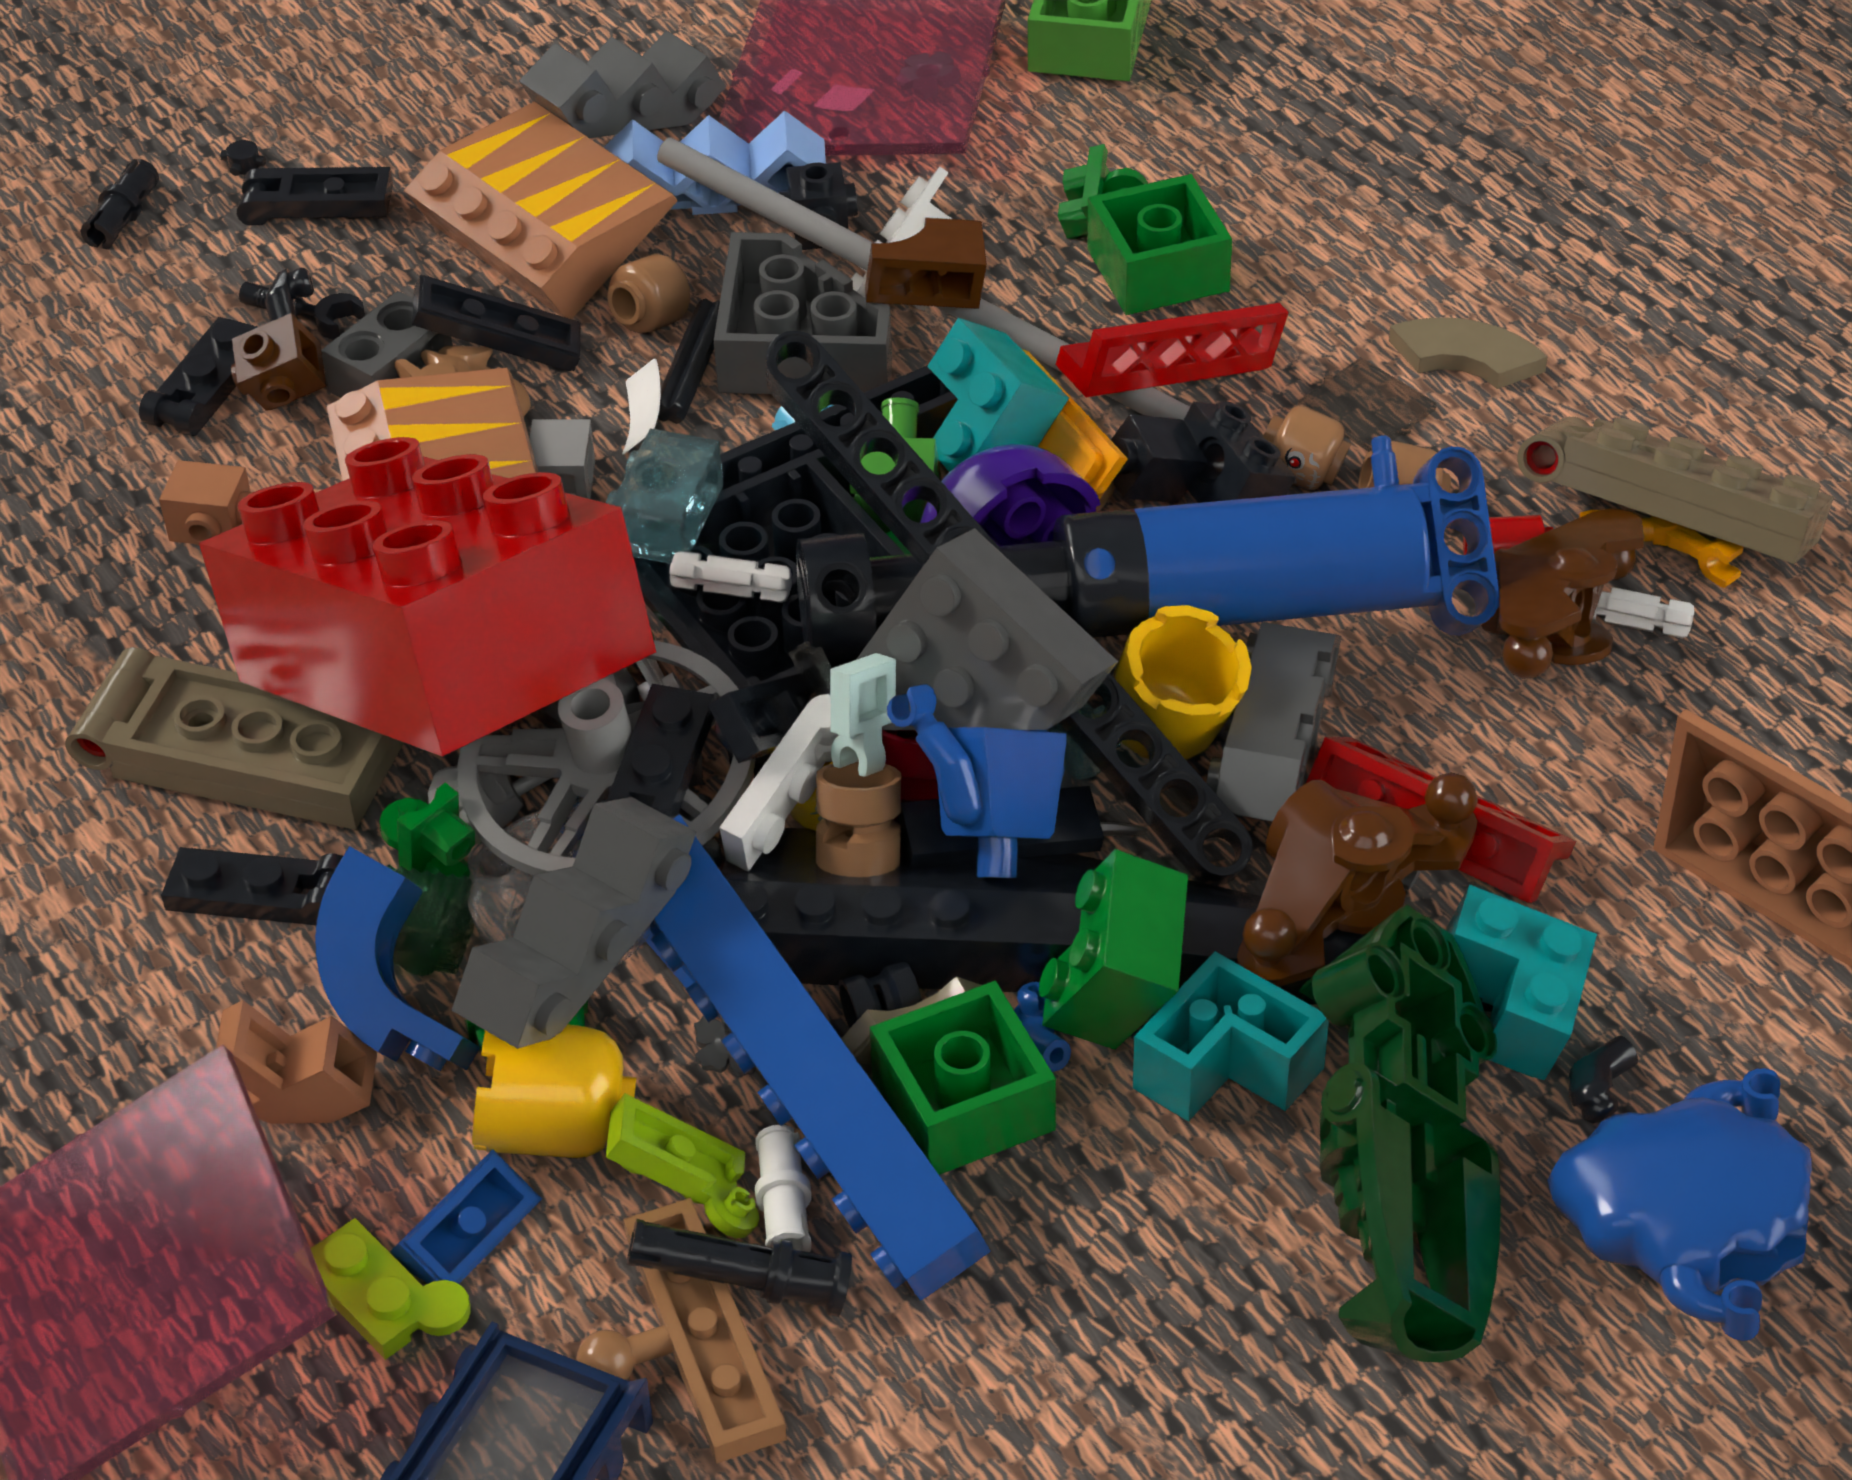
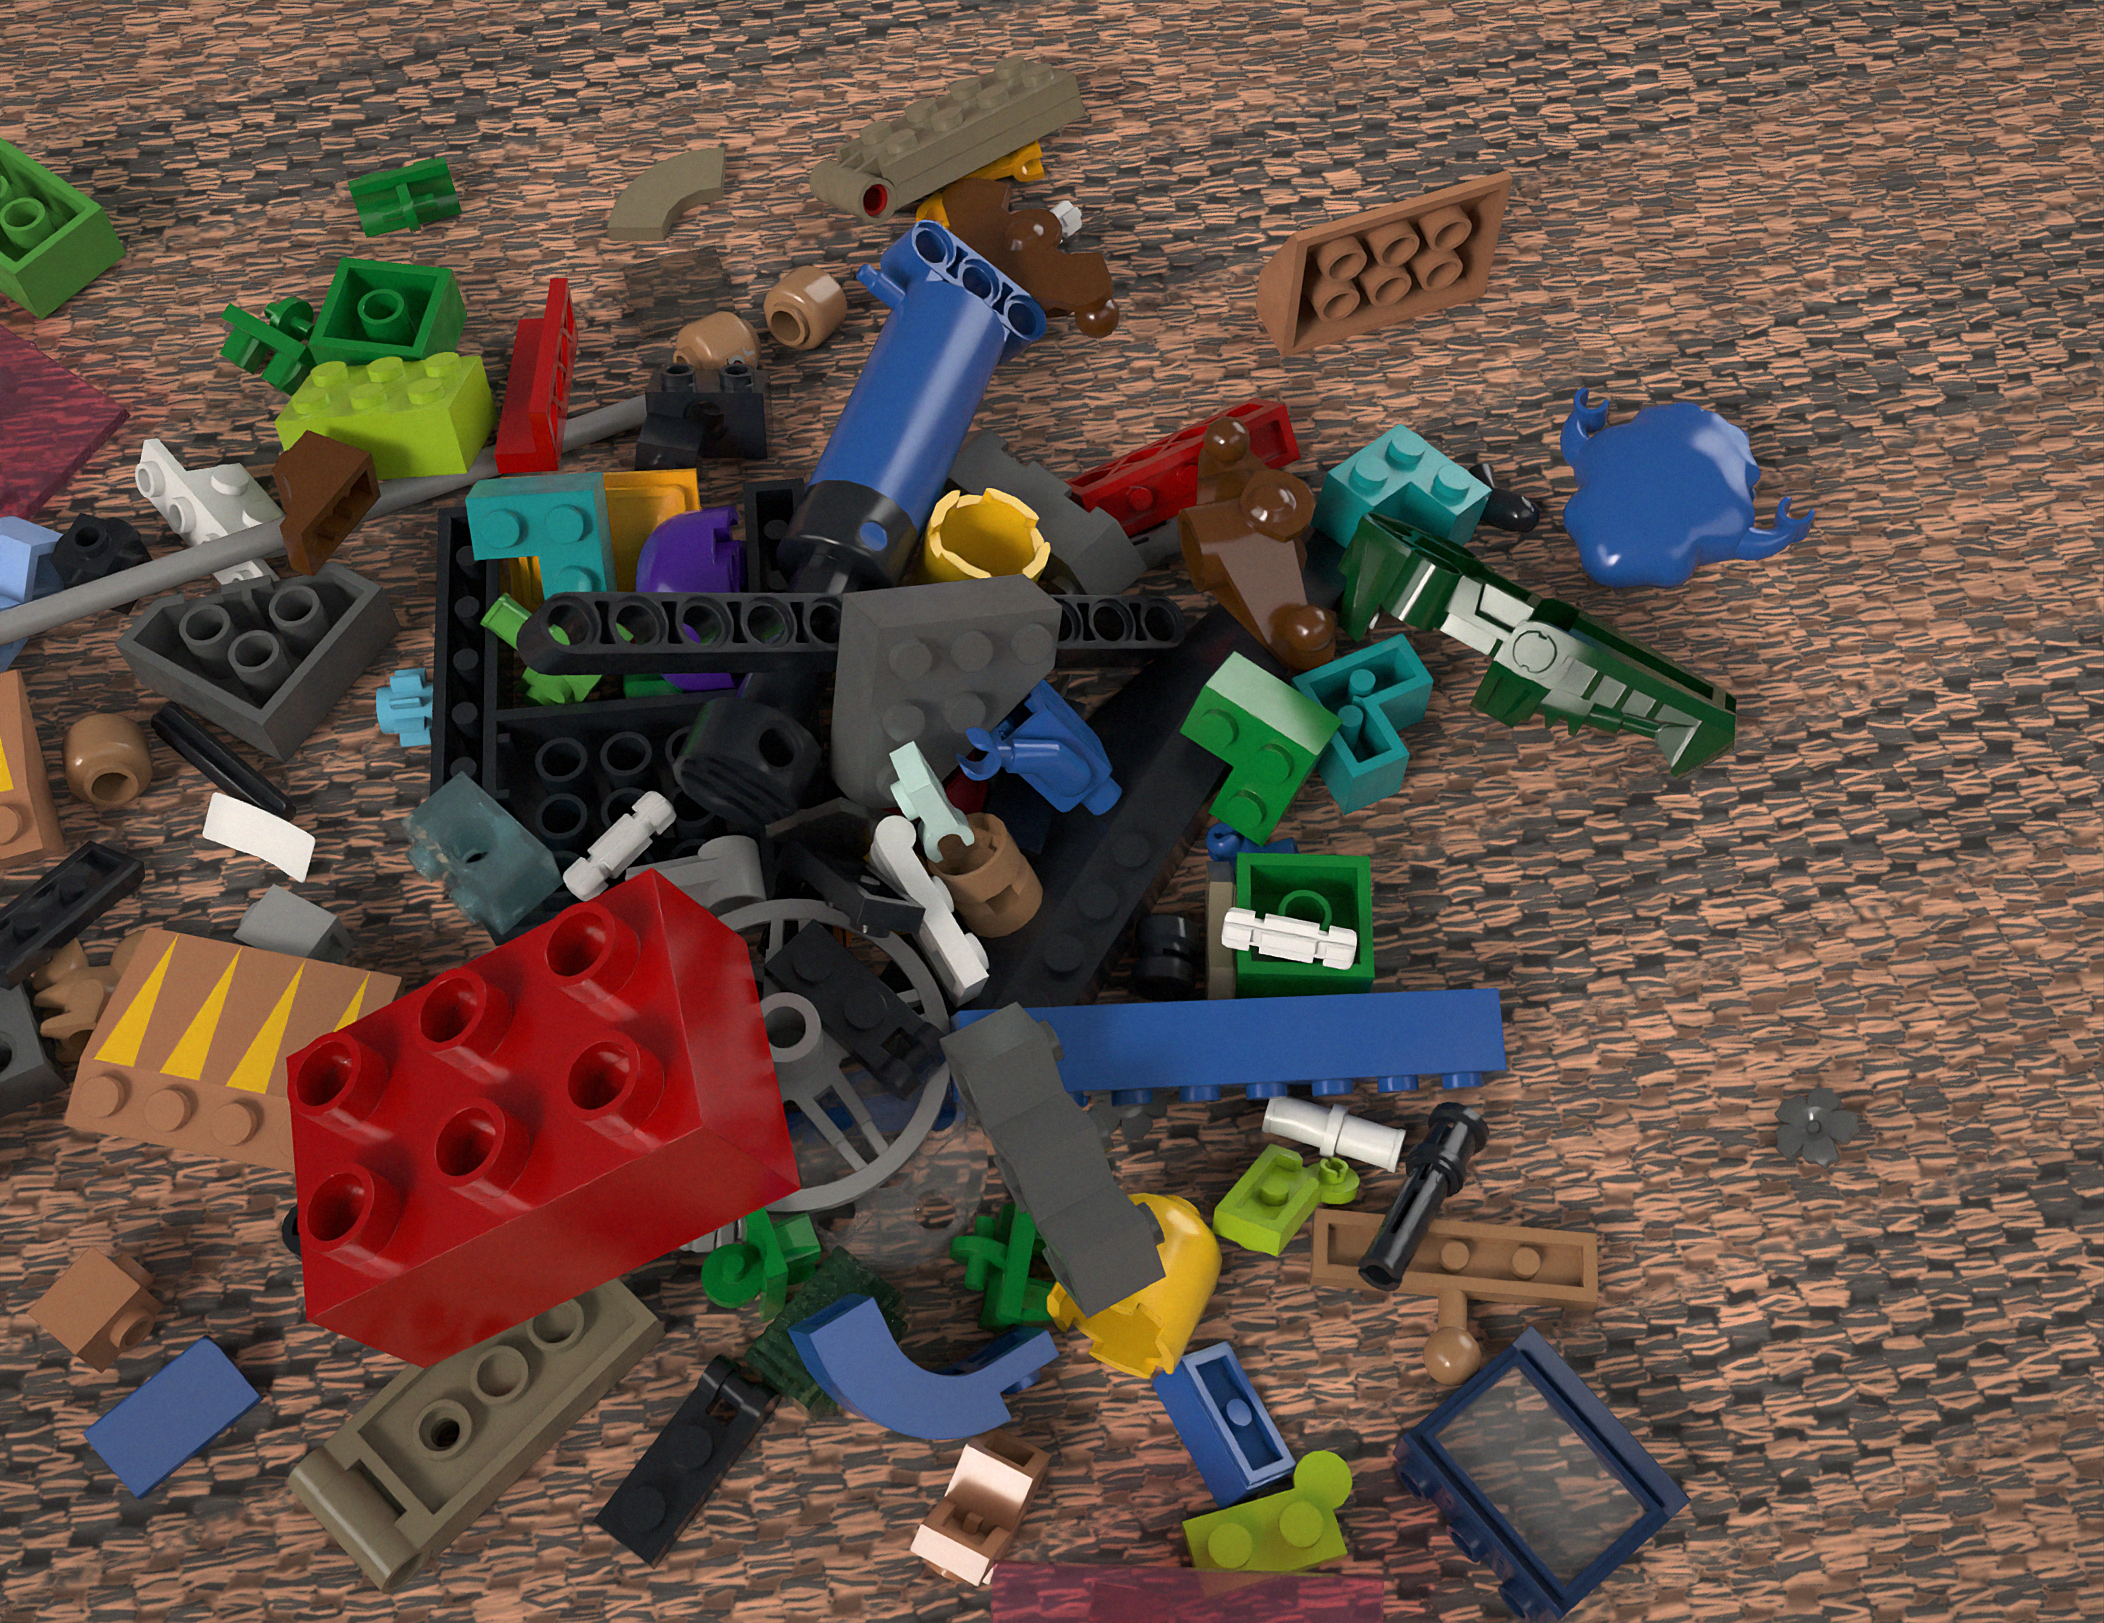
camera: 65 degrees left, 15 degrees up
none -> blue slope [84,1335,263,1500]
none -> lime brick [274,352,499,480]
none -> green hips [347,157,462,238]
none -> light grey piece [625,835,767,918]
none -> white axle [1221,907,1357,970]

